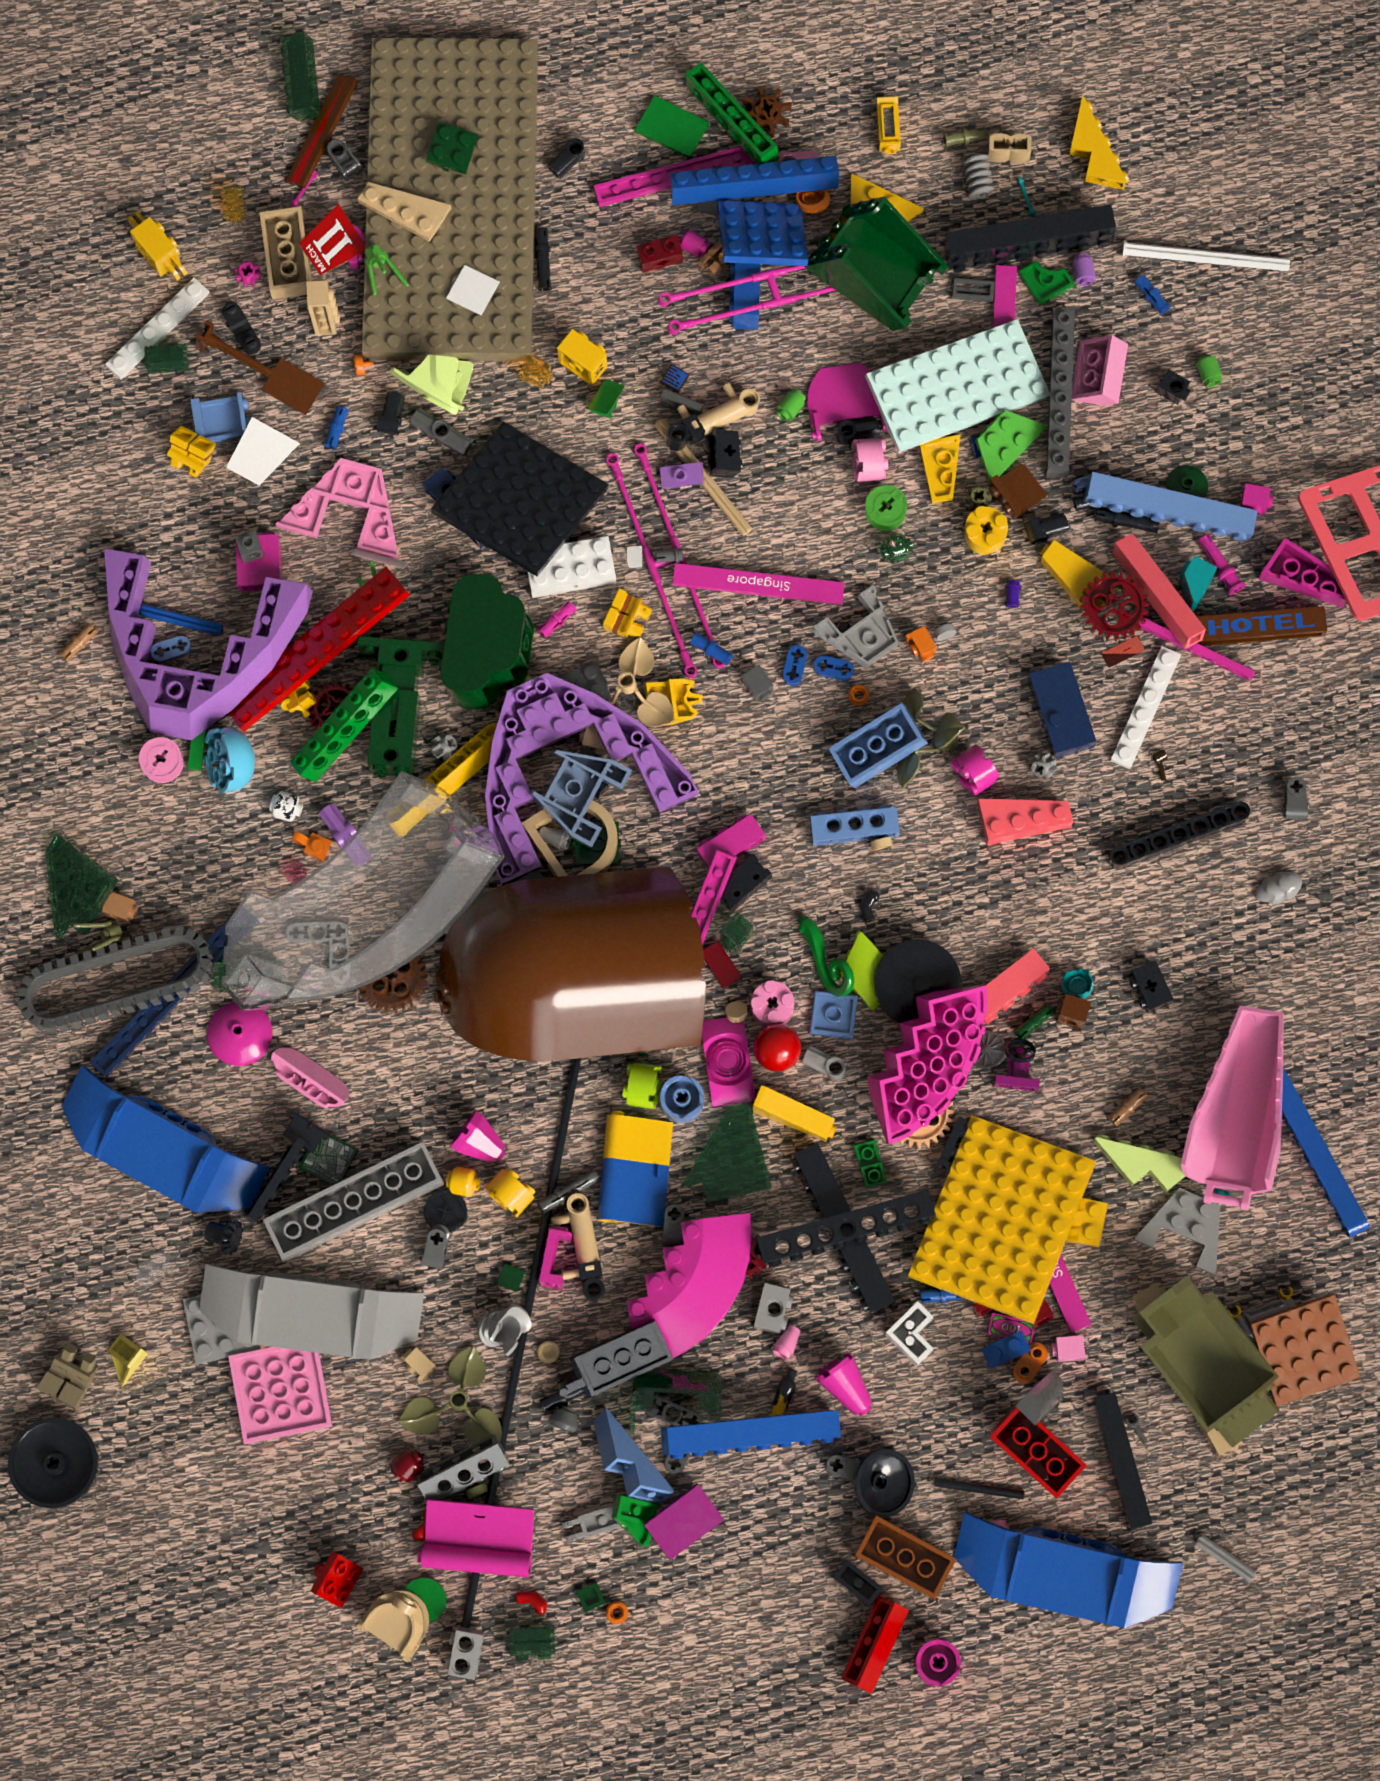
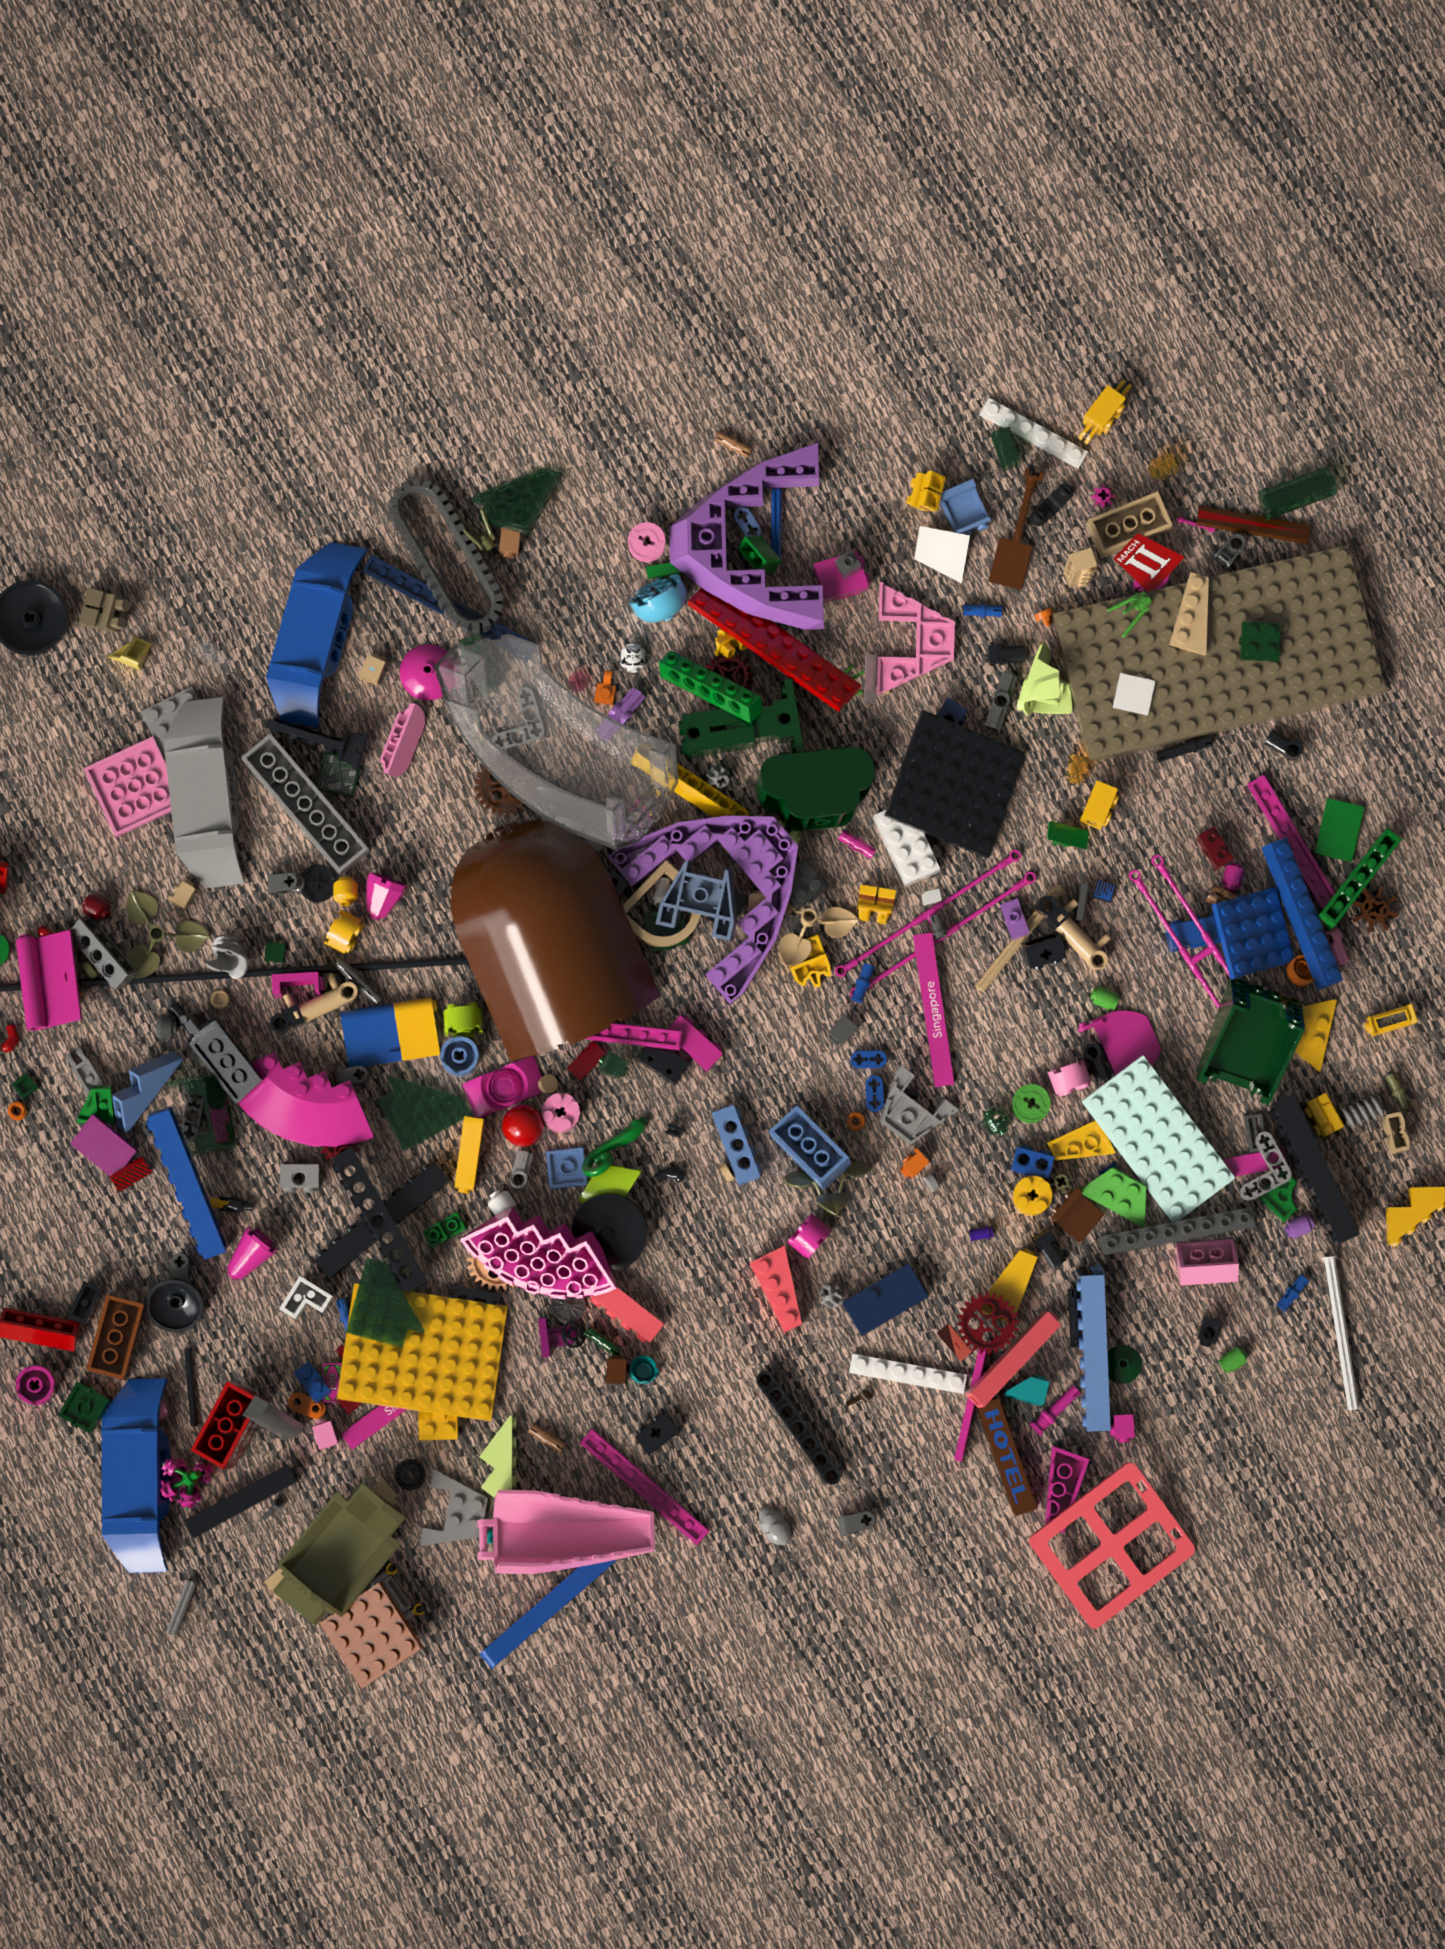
camera: 70 degrees right, 5 degrees up
black gear [204,1219,244,1255] -> none
bright pink cone [773,1325,801,1360] -> none
teal hinge [1017,176,1036,217] -> none
none -> dark green plate [58,1382,111,1434]
none -> red tile [109,1157,152,1192]
none -> dark pink plant [160,1456,213,1510]
none -> clear green wing [346,1258,424,1348]
none -> tan brick [359,654,386,686]
none -> black gear [395,1459,426,1490]
none -> white head [488,1190,516,1215]
none -> dark pink tile [580,1429,710,1545]
none -> black bush [665,1124,684,1139]
none -> green brick [738,536,781,574]
none -> blue brick [1010,1145,1054,1181]
none -> light grey beam [1239,1131,1292,1201]
none -> yellow brick [1303,1092,1345,1138]

